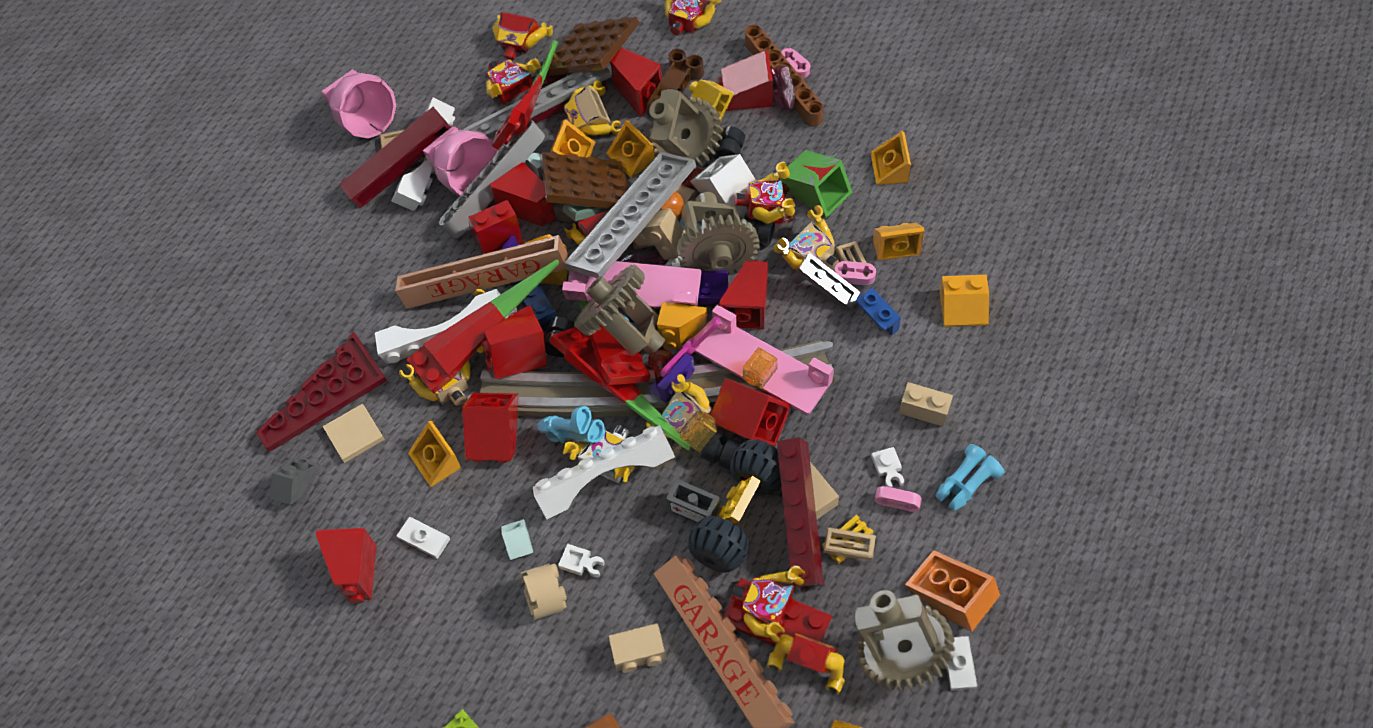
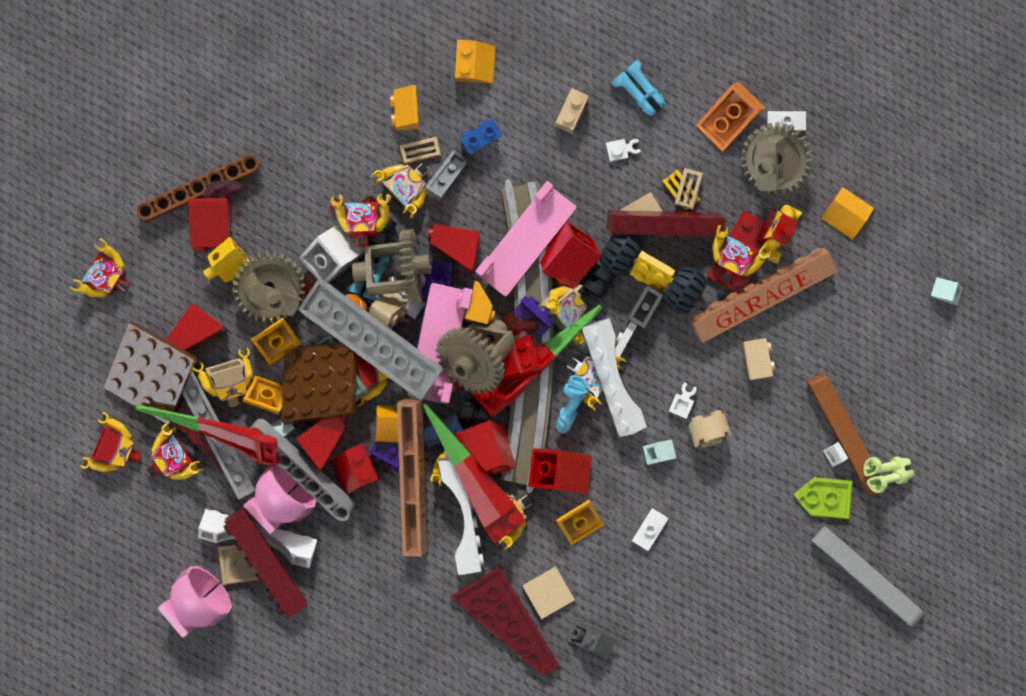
camera: 90 degrees left, 25 degrees up
red slope [316,528,377,604] -> none
reddish brown piece [647,48,704,112] -> none
dark pink piece [660,316,721,378] -> none
clear yellow brick [680,410,717,452] -> none
black wheel [713,126,745,160] -> none
clear yellow brick [743,347,778,389] -> none
bright green slope [780,150,853,218] -> none
bright pink beam [781,48,810,78] -> none
bright pink beam [834,261,876,285] -> none
light orange slope [871,131,911,185] -> none
bright pink beam [874,486,921,512] -> none
none -> white plate [615,321,637,357]

